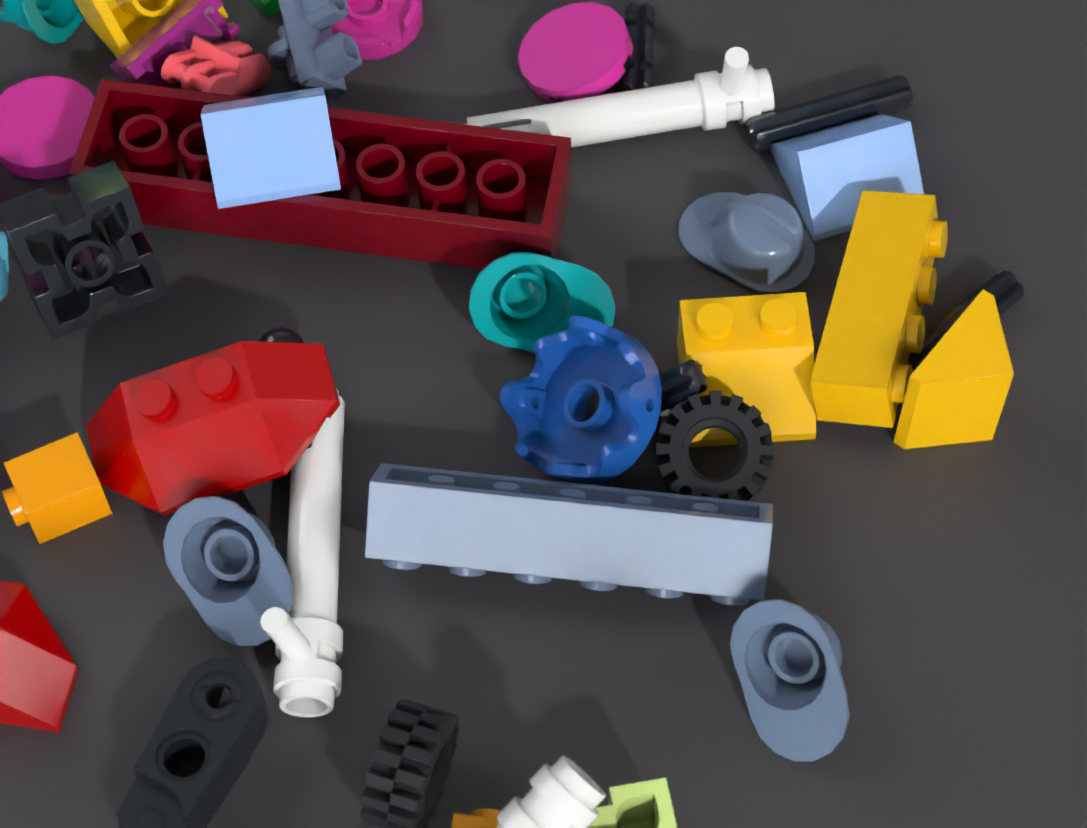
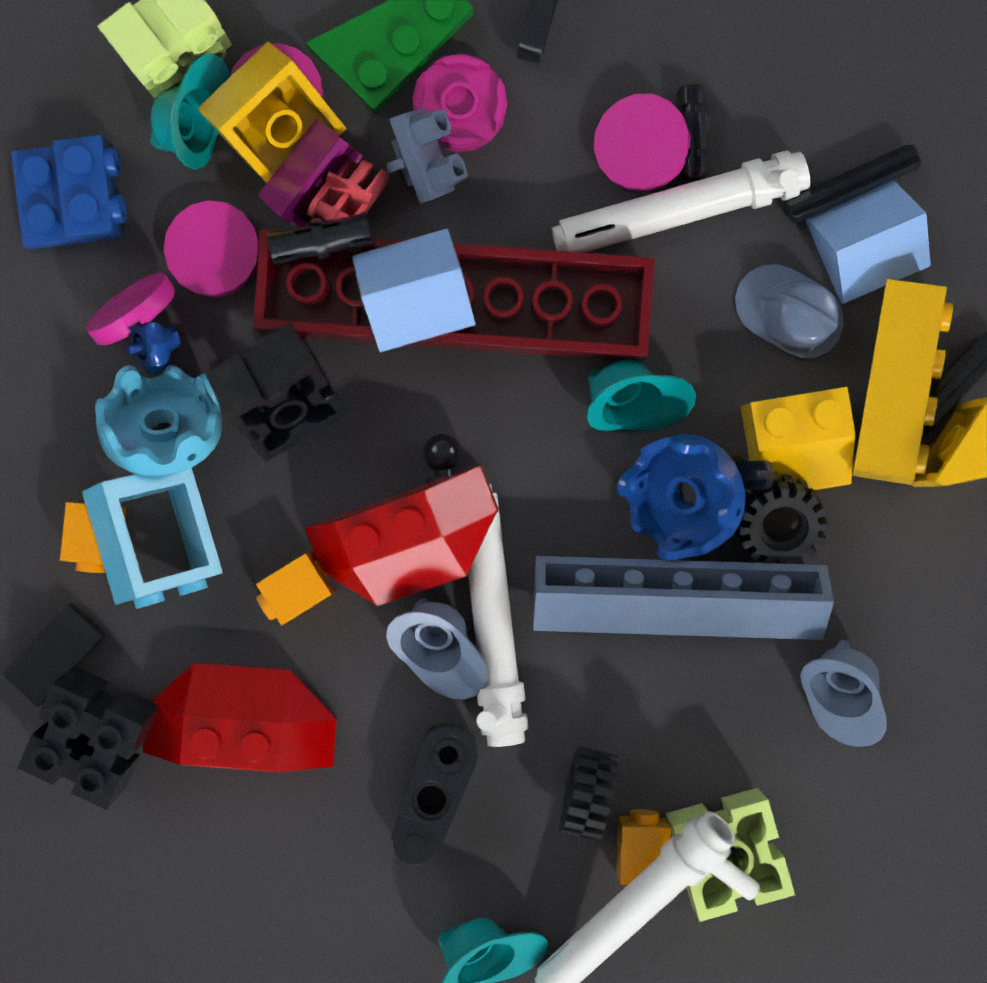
camera: 10 degrees left, 30 degrees up
none -> black pin [267,212,373,265]

